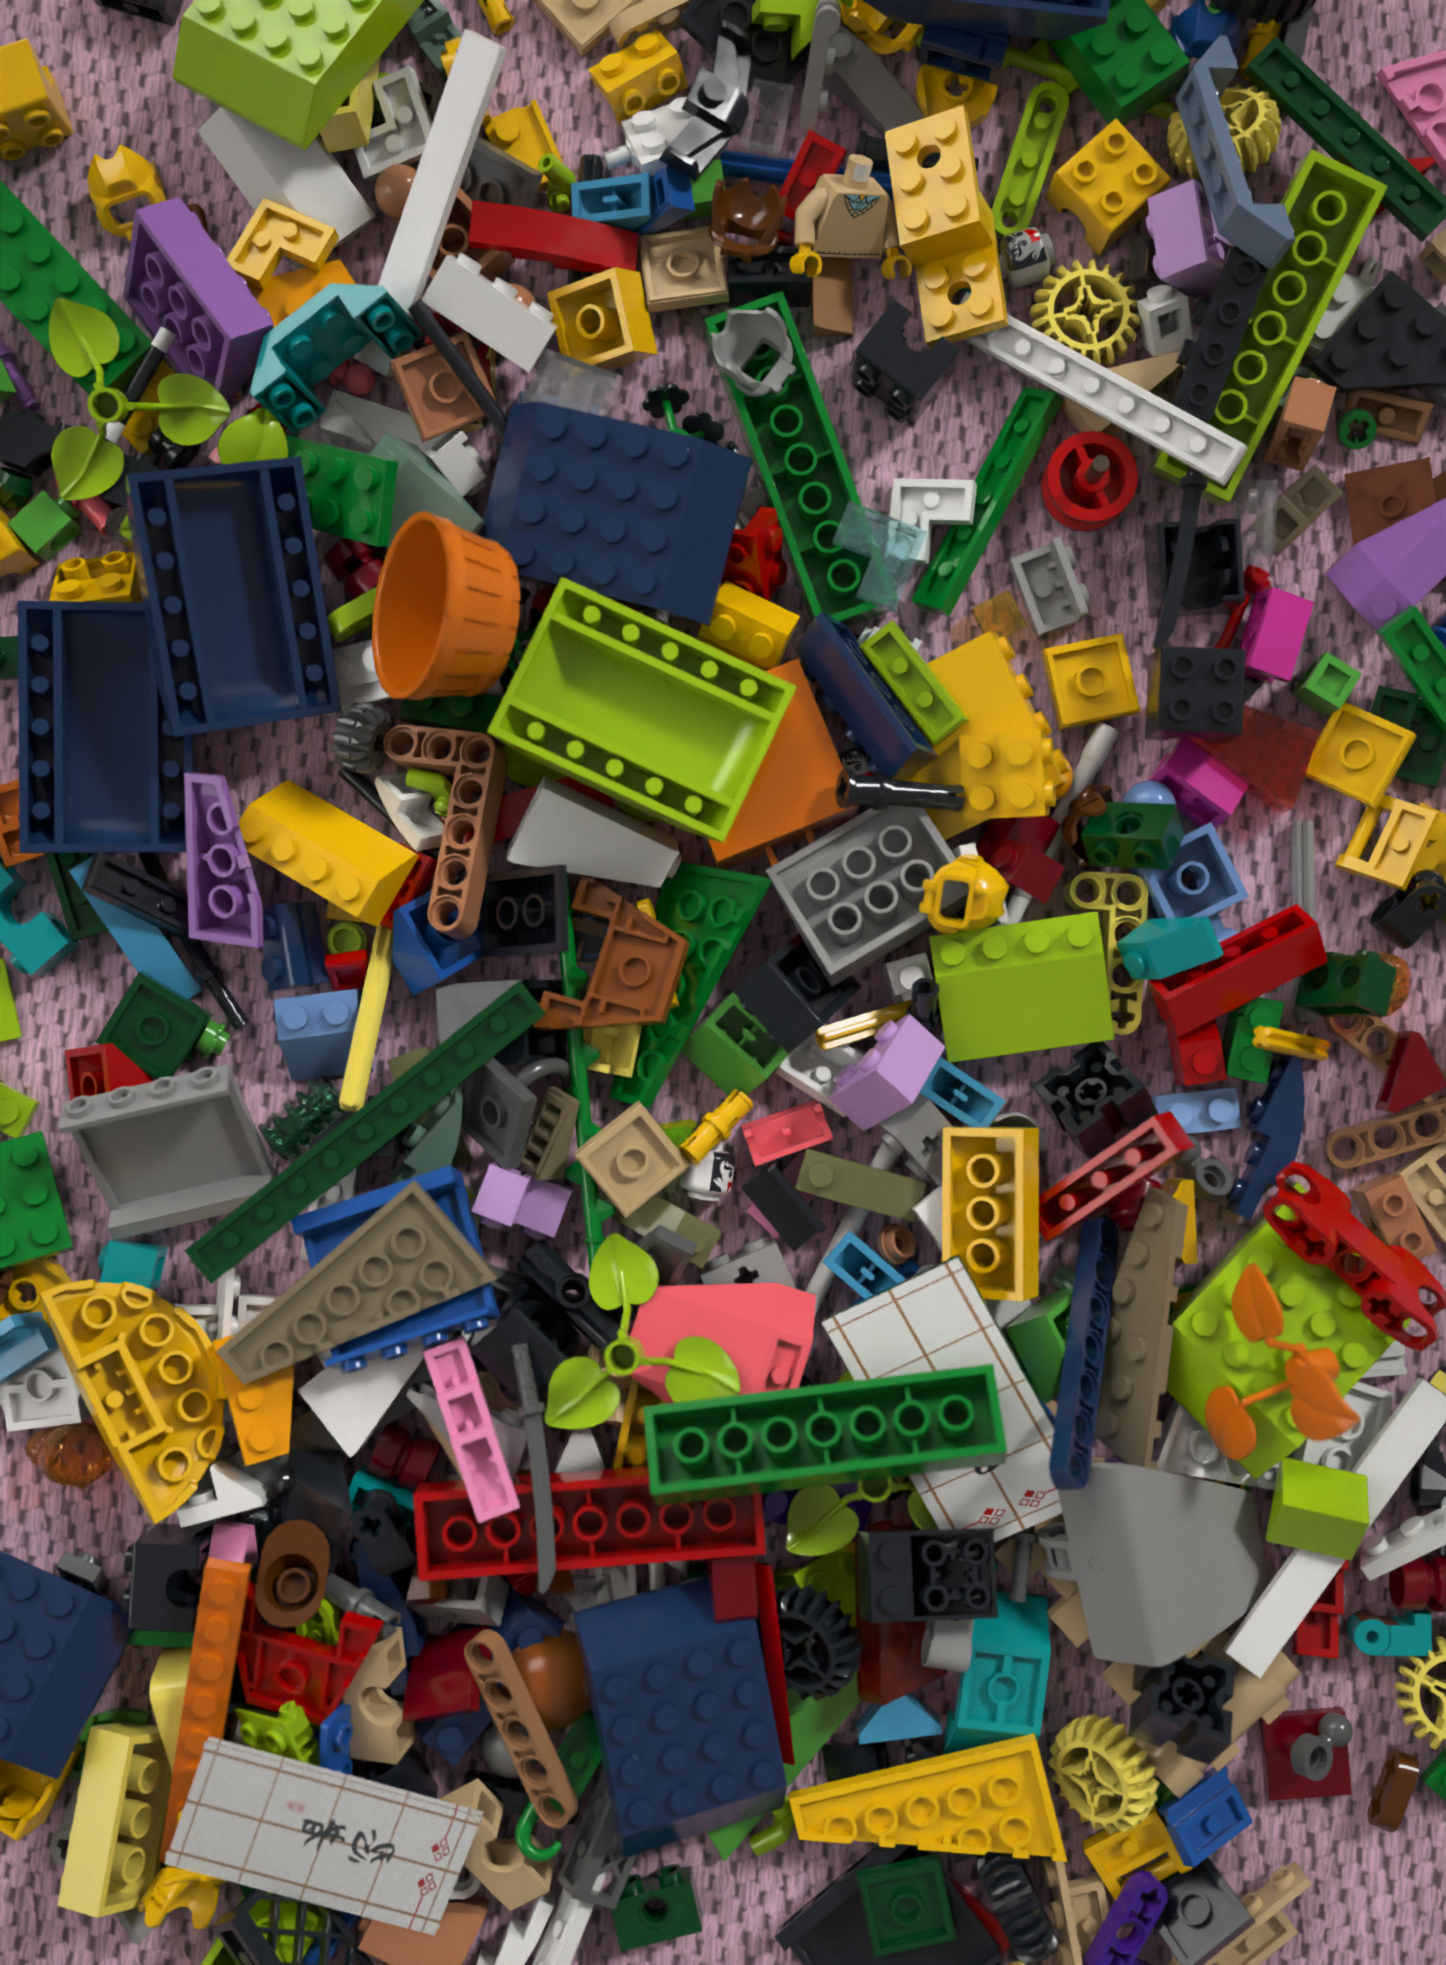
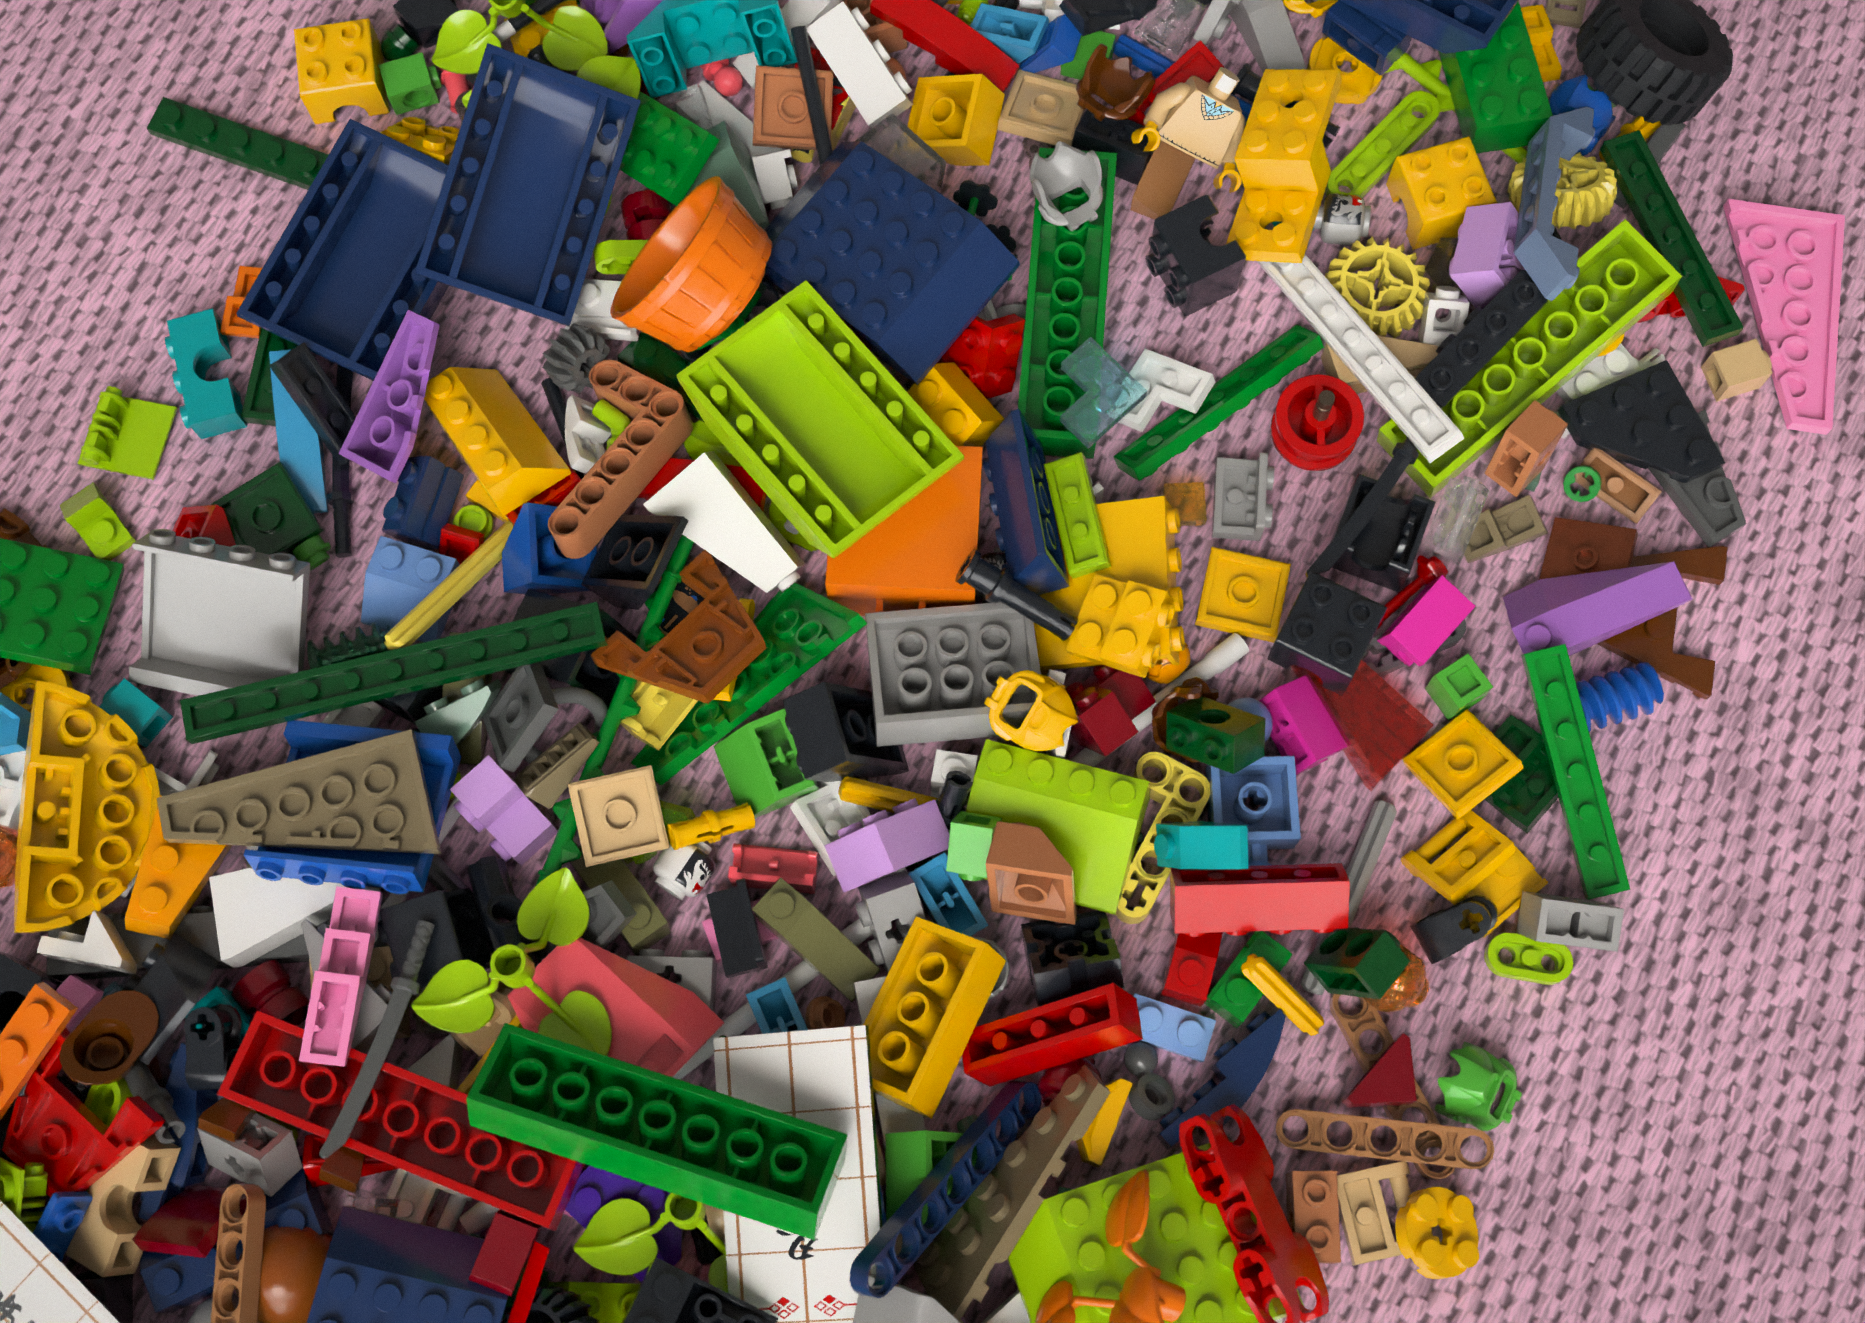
camera: 25 degrees right, 15 degrees down
none -> brick [946,811,1002,881]
none -> nougat slope [986,821,1077,925]

